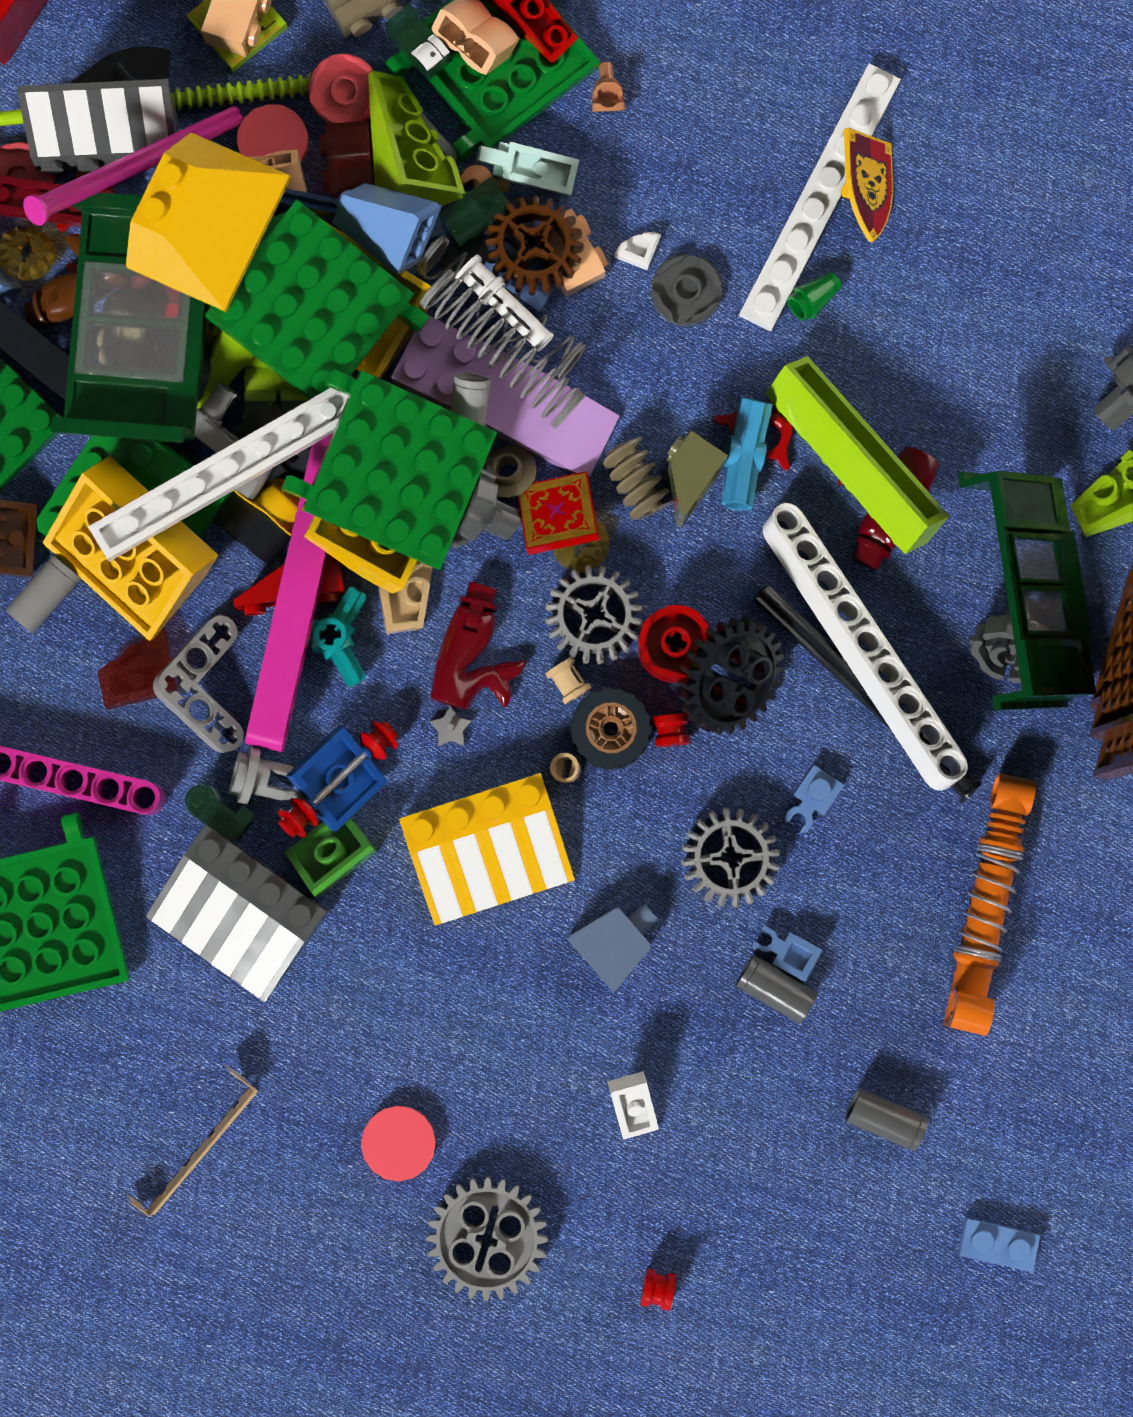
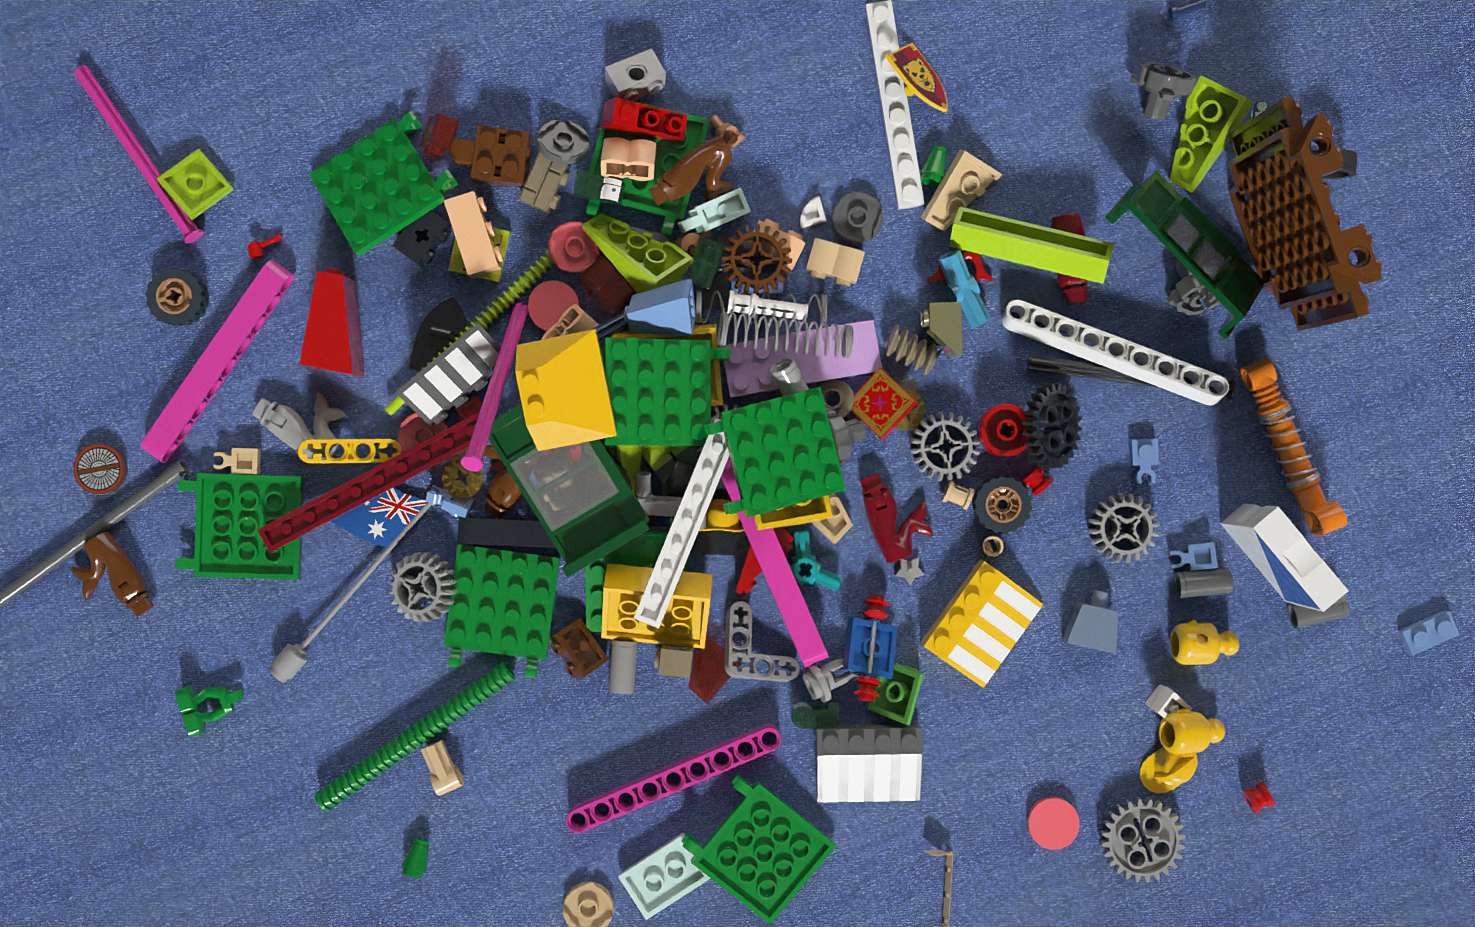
camera: 30 degrees left, 5 degrees up
none -> reddish brown piece [648,136,735,206]
none -> dark tan brick [654,644,694,678]
none -> tan brick [806,238,865,287]
none -> tan wing [920,149,1003,231]
none -> yellow piece [1140,747,1198,793]
none -> yellow piece [1159,709,1225,757]
none -> yellow piece [1170,620,1239,665]
none -> white tile [1220,503,1348,612]

